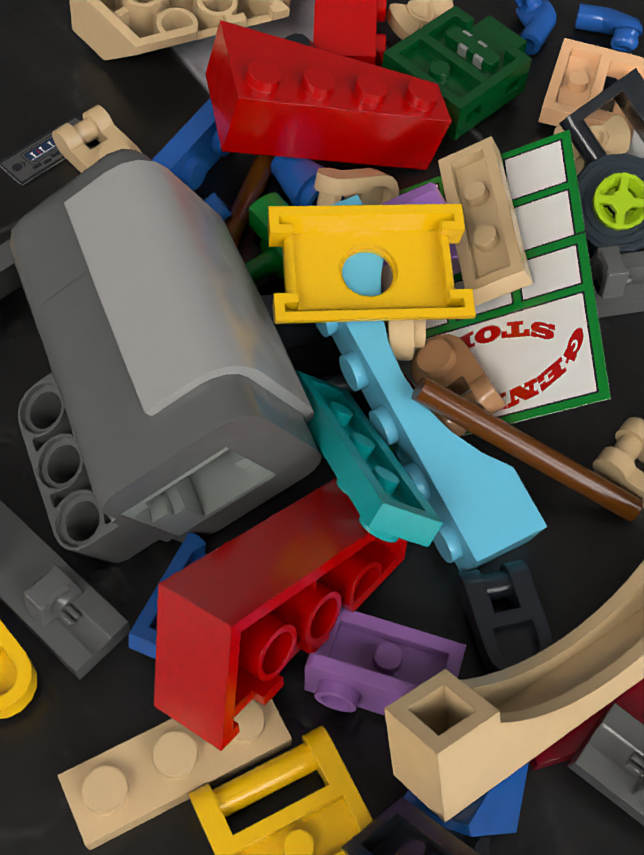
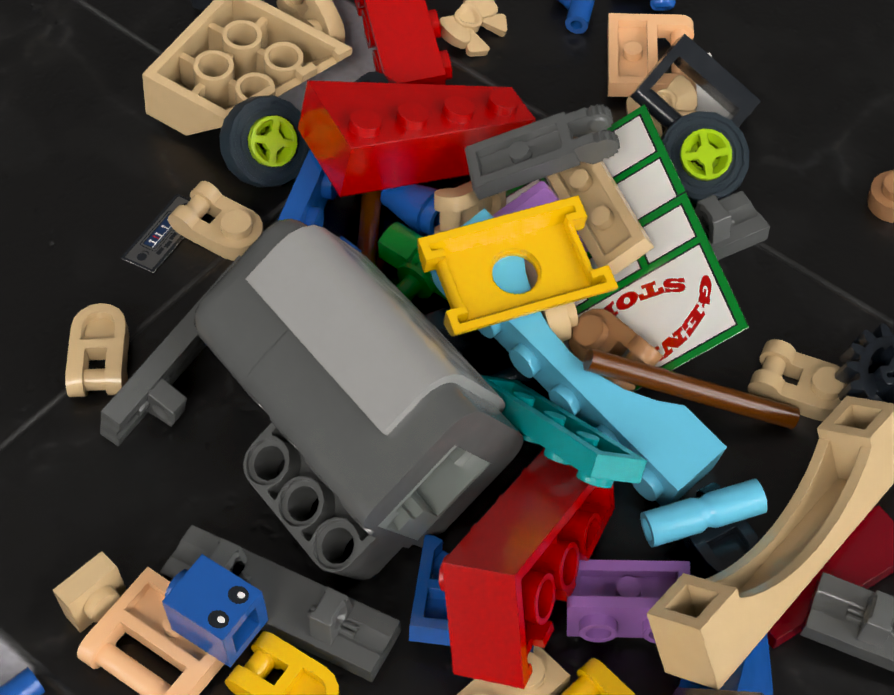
camera: 10 degrees left, 5 degrees down
dark green piece [382,5,532,140] -> none
none -> black wheel [219,95,310,188]
none -> dark grey hinge [465,104,620,200]
none -> medium azure piece [640,478,768,548]

